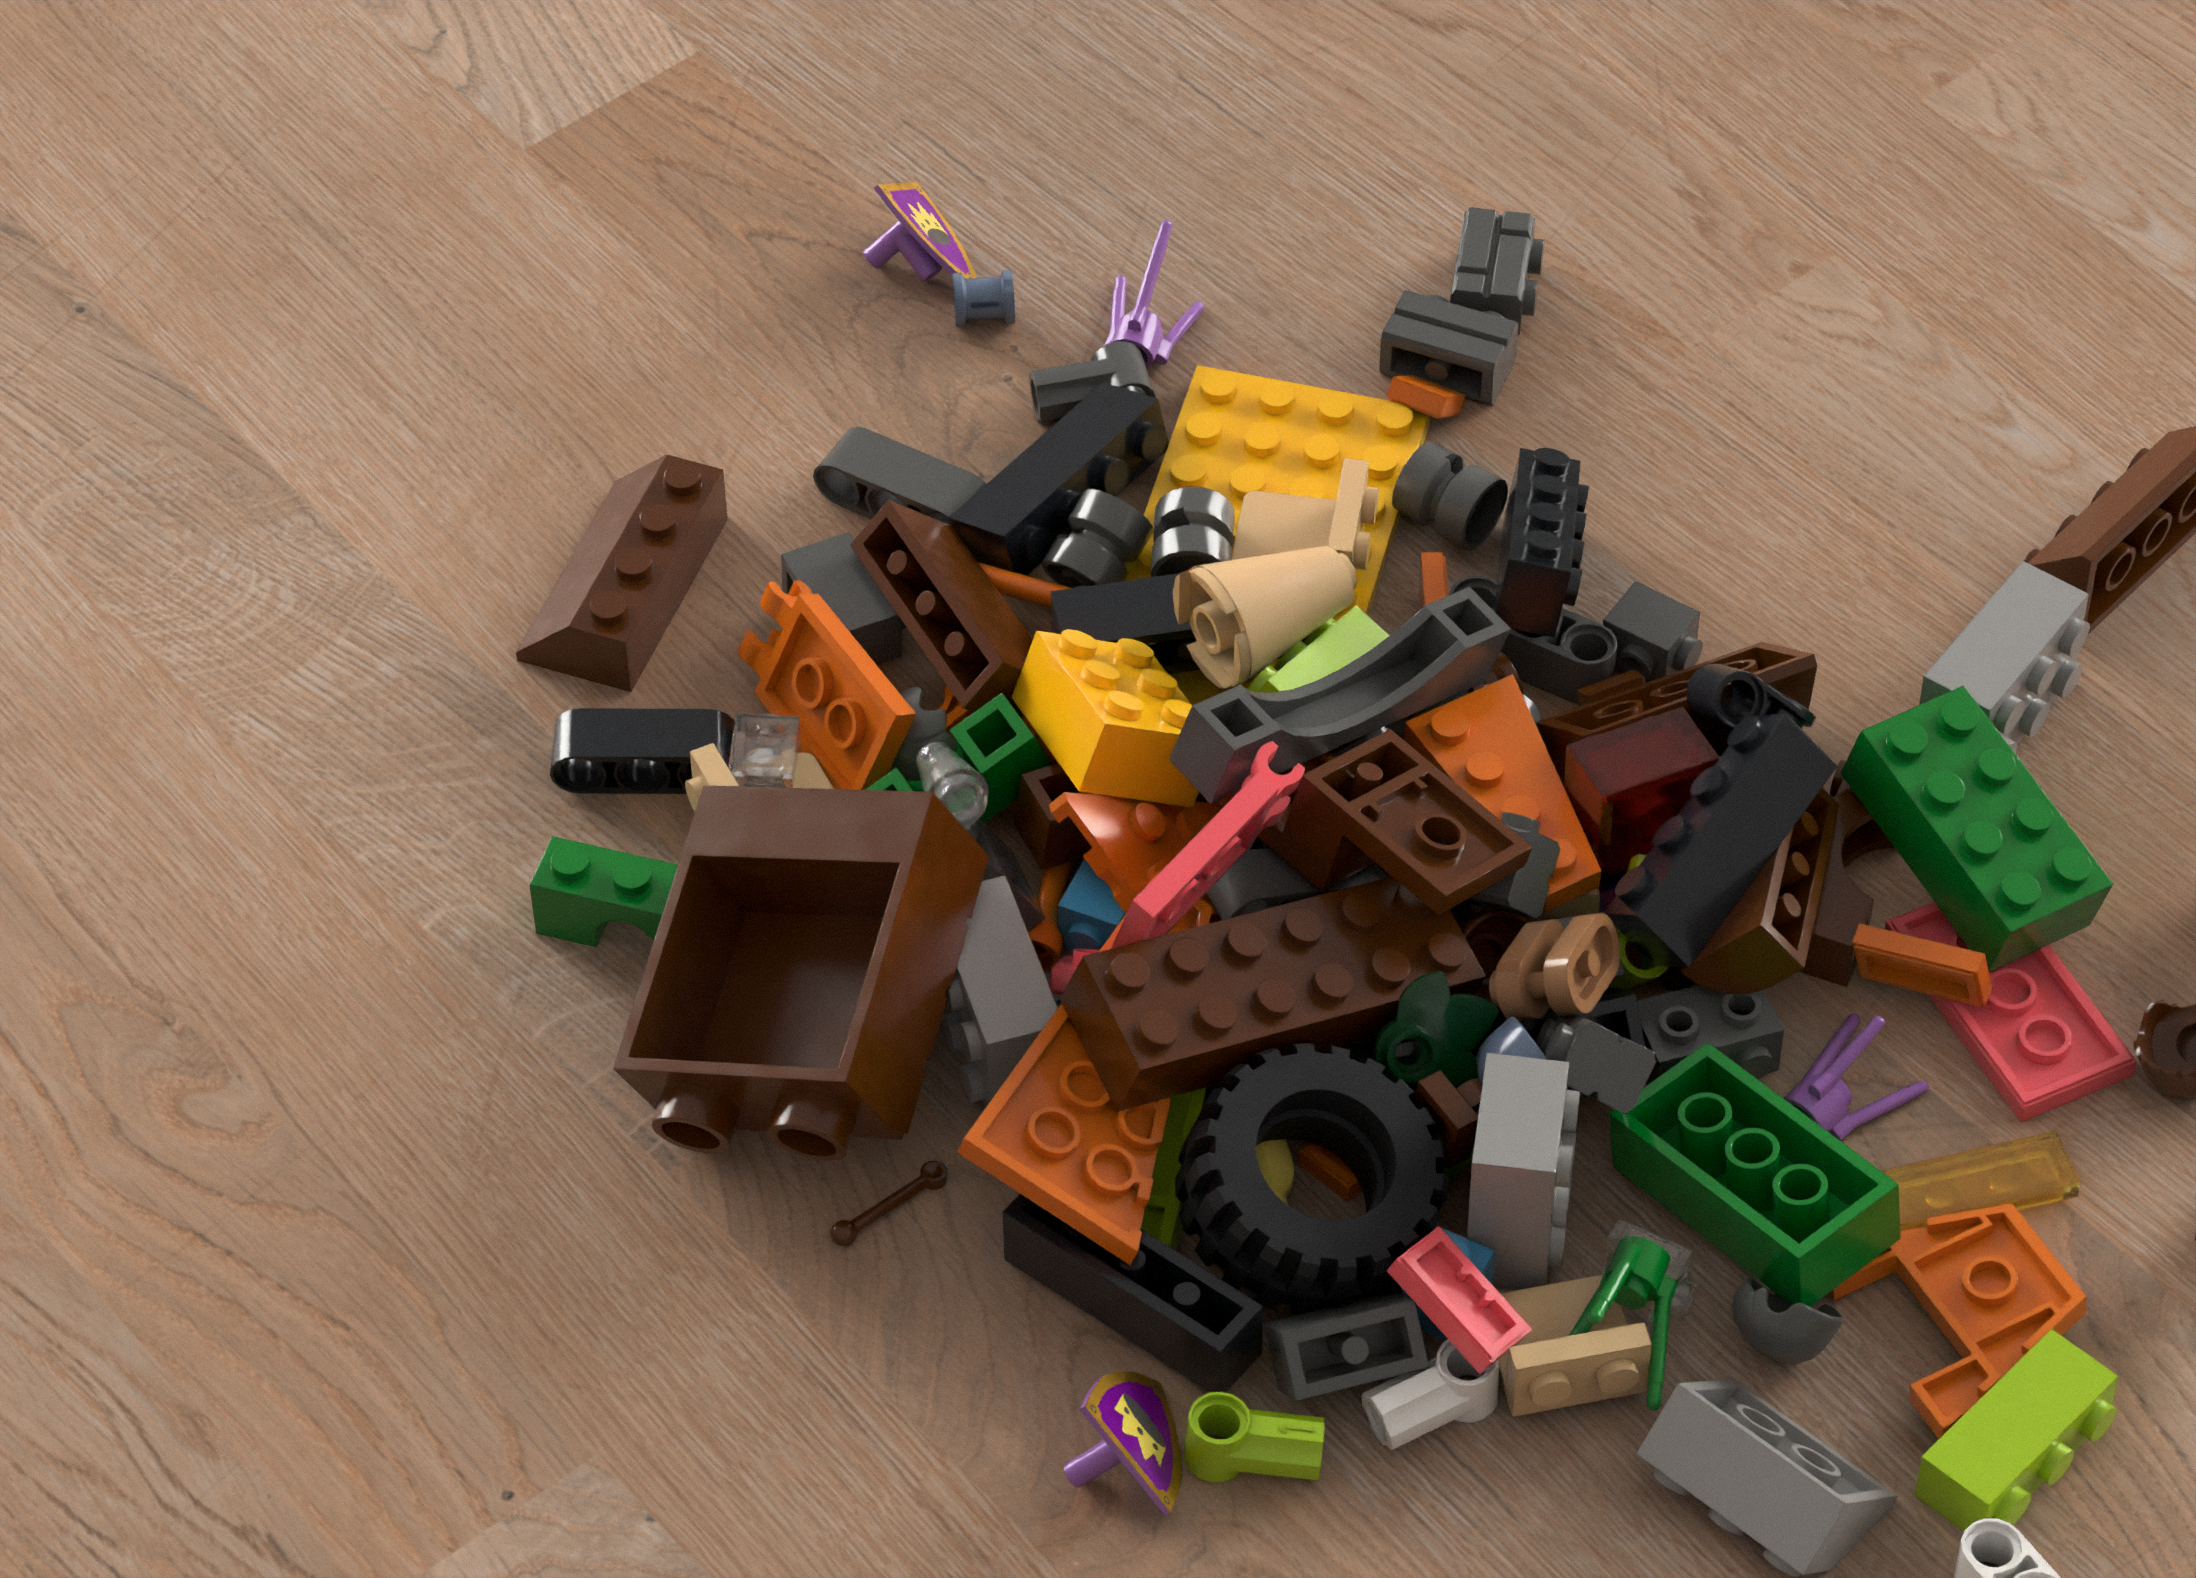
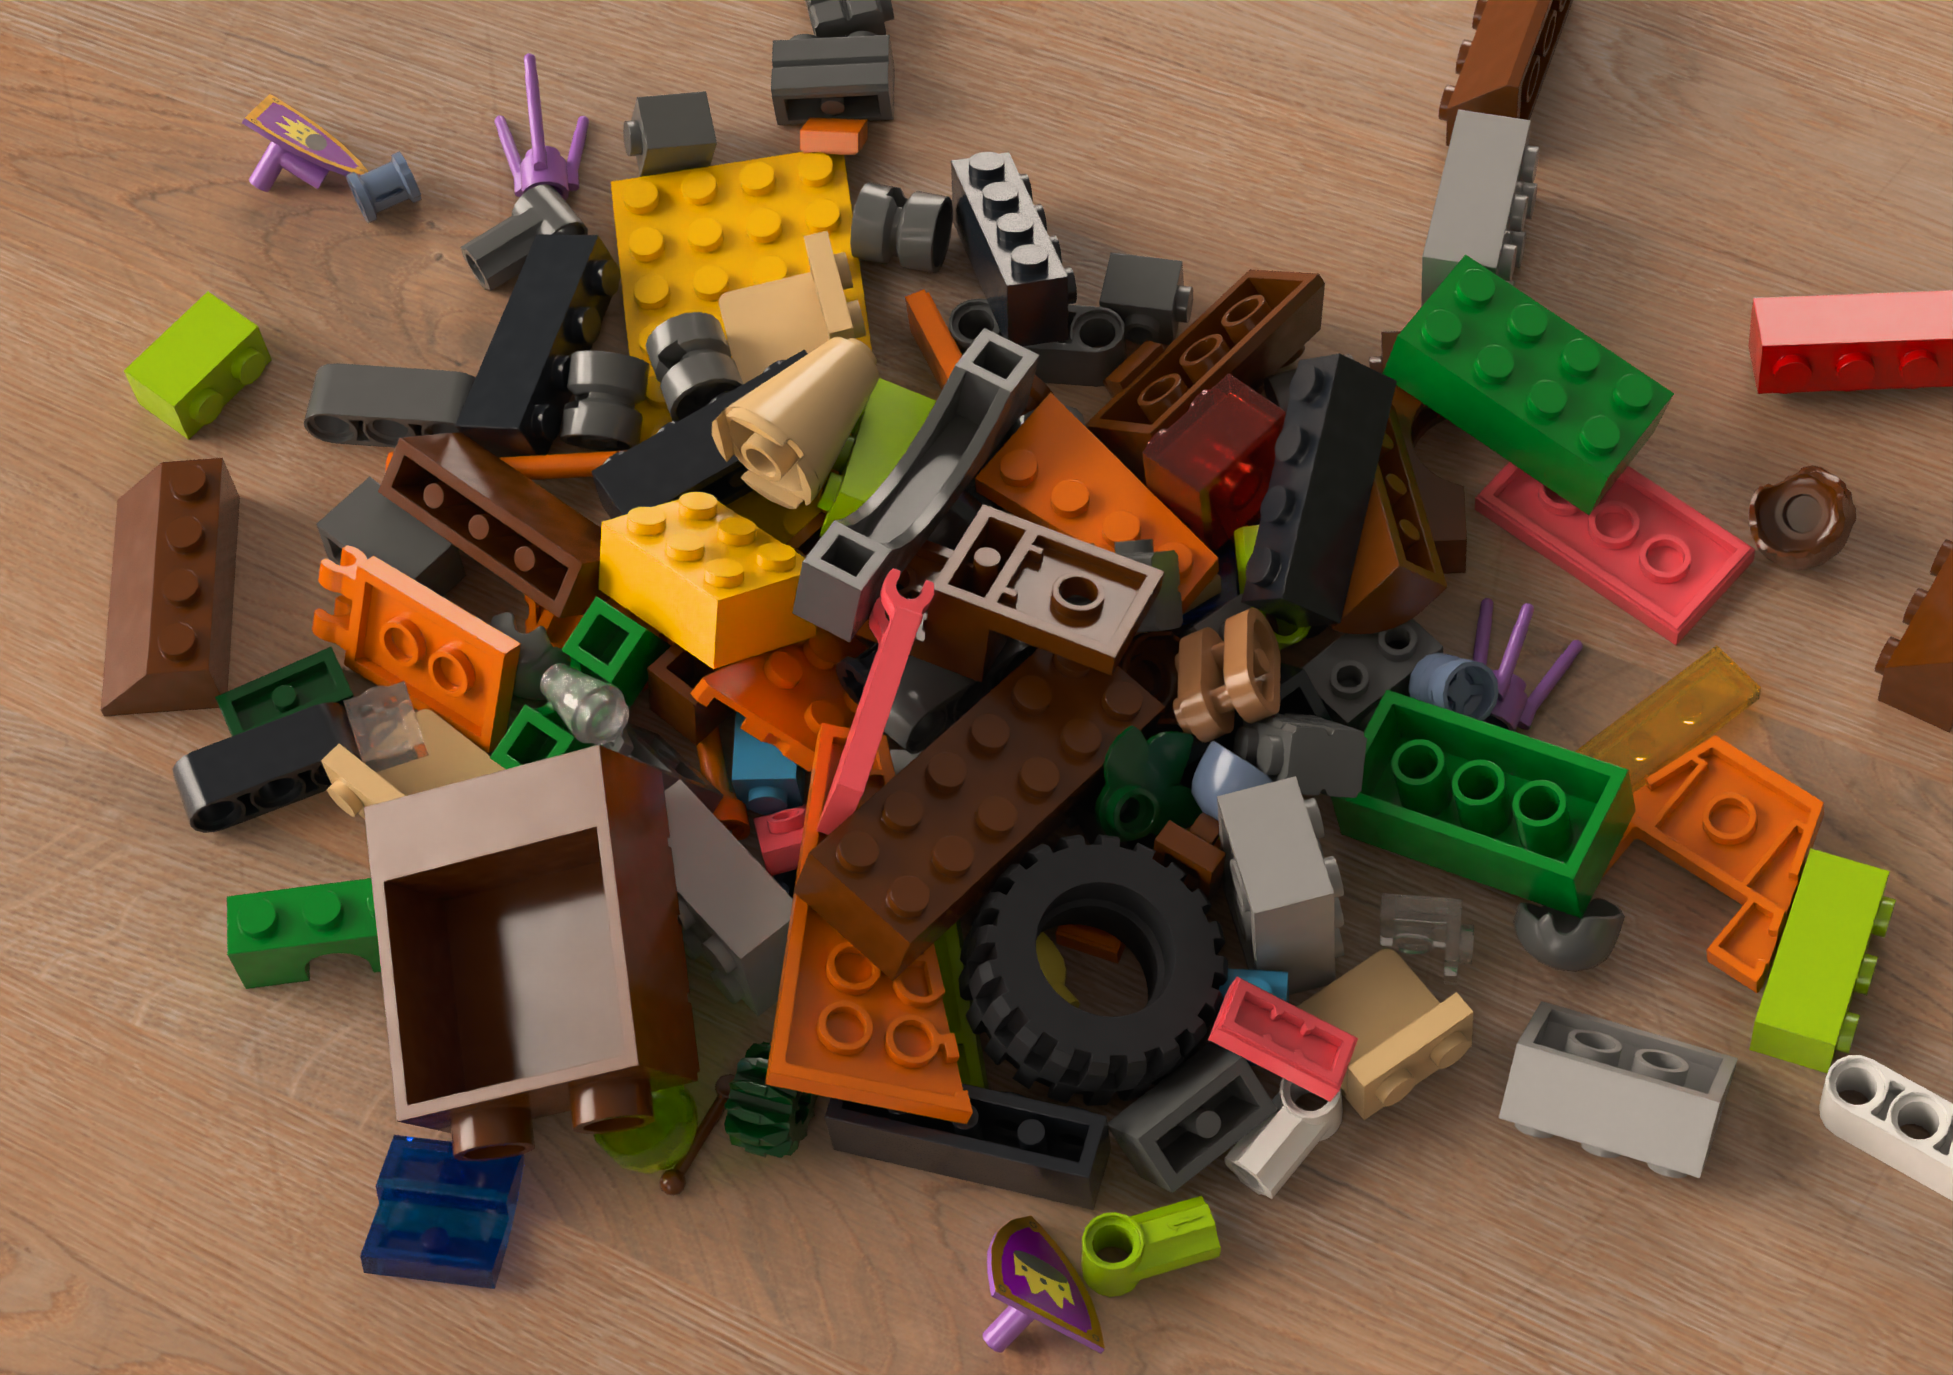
camera: 15 degrees left, 10 degrees up
green plant [1569,1236,1678,1411] -> none
black piece [1686,664,1816,738] -> none
orange tile [1852,923,1992,1007] -> none
none -> lime brick [124,291,272,440]
none -> dark green plate [215,647,358,736]
none -> clear blue slope [360,1135,525,1289]
none -> clear neon green hair [593,1085,698,1174]
none -> dark grey brick [623,91,717,177]
none -> dark green gear [724,1041,819,1158]
none -> sand blue wheel [1408,652,1499,721]

